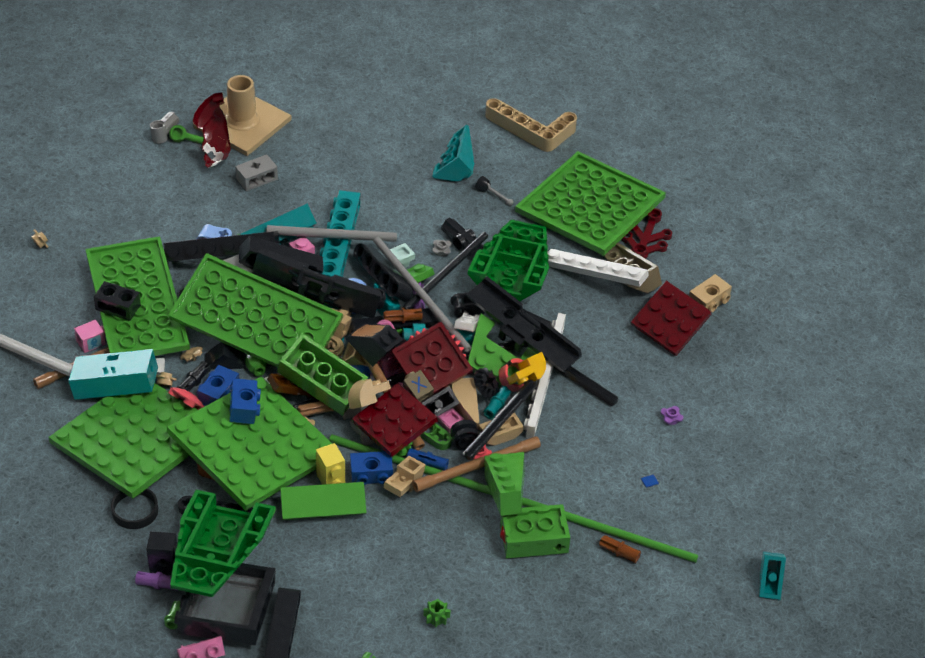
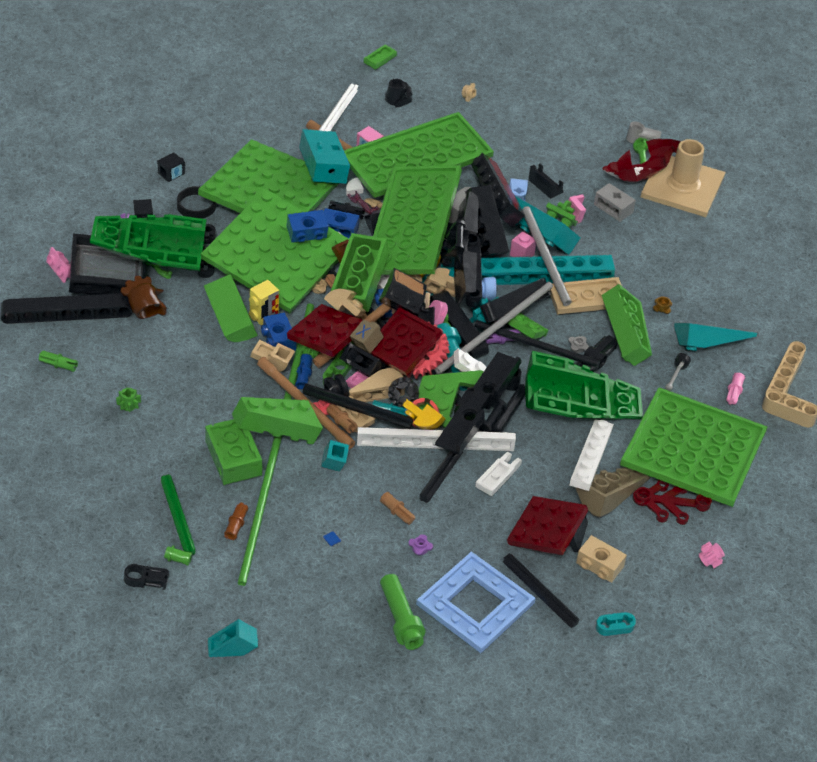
camera: 75 degrees right, 0 degrees up
black brick [94,281,141,321] -> none
tan plate [156,372,177,387] -> none
coral dish [168,387,204,410] -> none
dark orange axle [383,308,422,323] -> none
light aqua tile [390,243,415,268] -> none
none -> reddish brown piece [121,276,167,319]
none -> black piece [124,564,169,590]
none -> black brick [157,152,186,182]
none -> green axle [161,474,196,556]
none -> bright green pin [164,546,192,566]
none -> teal brick [321,440,349,471]
none -> medium nougat axle [326,404,357,433]
none -> clear pink piece [348,191,379,214]
none -> medium nougat axle [380,492,415,524]
none -> bright green piece [380,574,426,650]
none -> black piece [385,79,413,107]
none -> light blue plate [416,552,536,653]
none -> white hinge [475,452,522,496]
none -> black axle [503,553,579,628]
none -> black hinge [528,163,564,199]
none -> bright green hips [546,200,578,228]
none -> tan plate [550,277,622,314]
none -> bright pink bracket [569,194,586,223]
none -> teal beam [596,612,636,636]
none -> bright green wedge [602,284,652,366]
none -> pearl gold plate [653,296,673,314]
none -> bright pink gear [699,541,725,568]
none -> bright pink axle [726,373,745,405]

